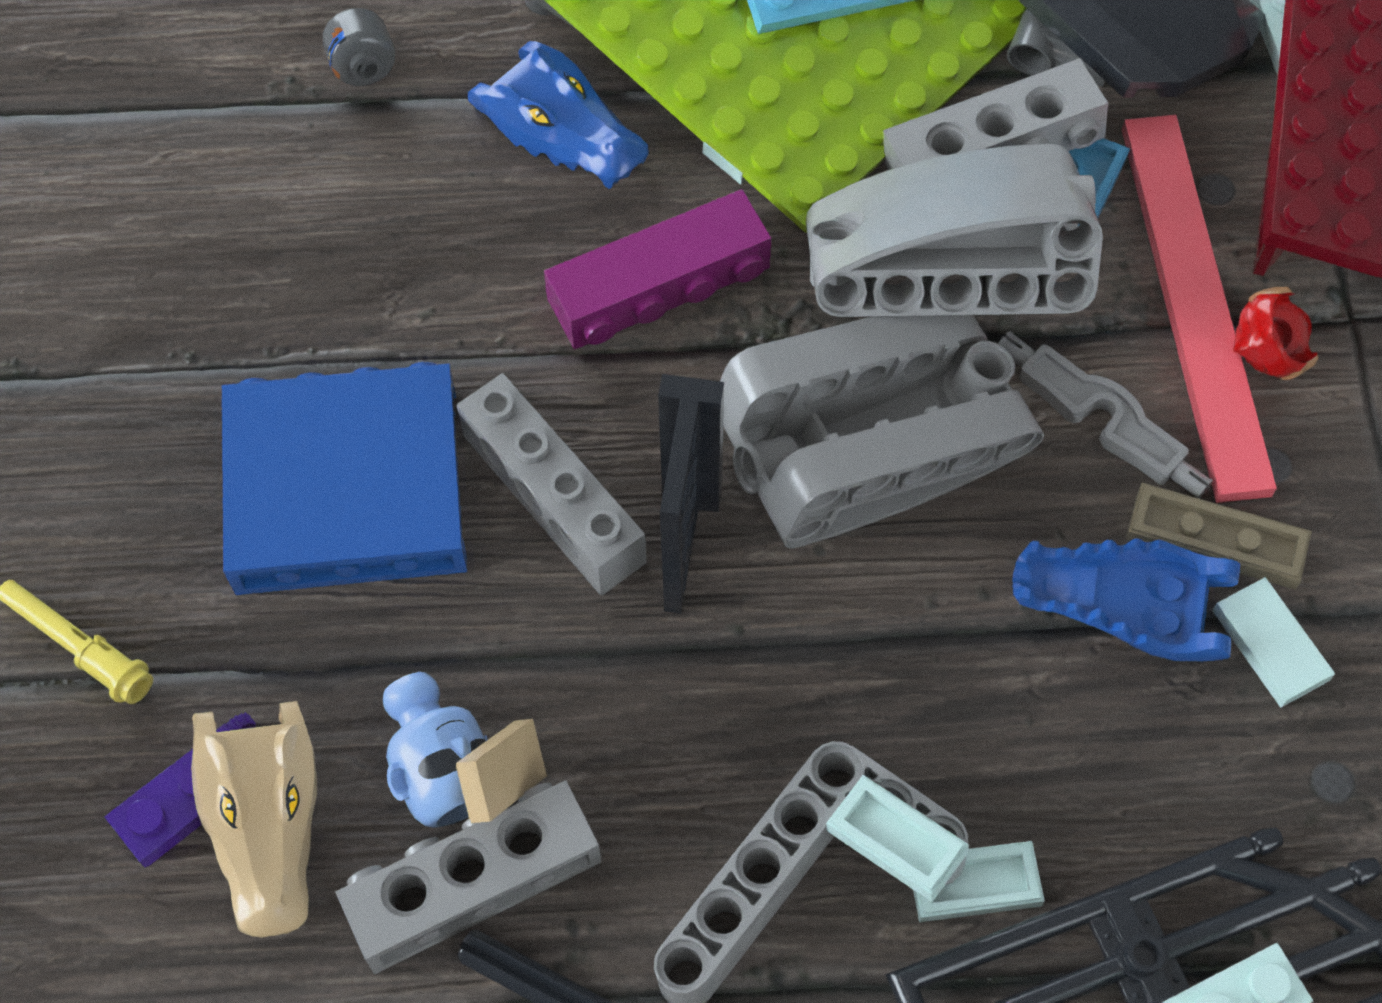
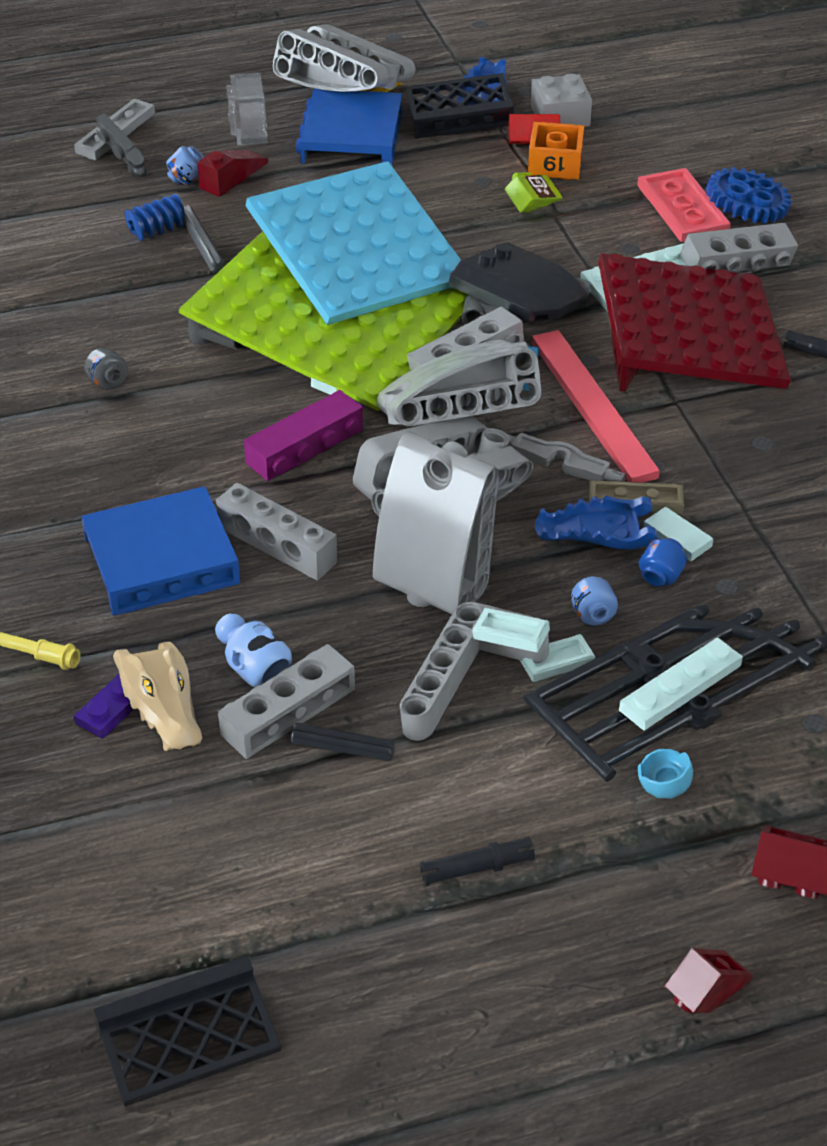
camera: 15 degrees left, 20 degrees down
tan tile [456,719,547,823] -> none
blue animal [468,41,649,189] -> none
black fence [658,374,724,614] -> none
red hair [1233,287,1318,380] -> none
none -> light grey panel [373,431,499,614]
none -> medium blue head [571,576,618,626]
none -> blue head [638,538,687,587]

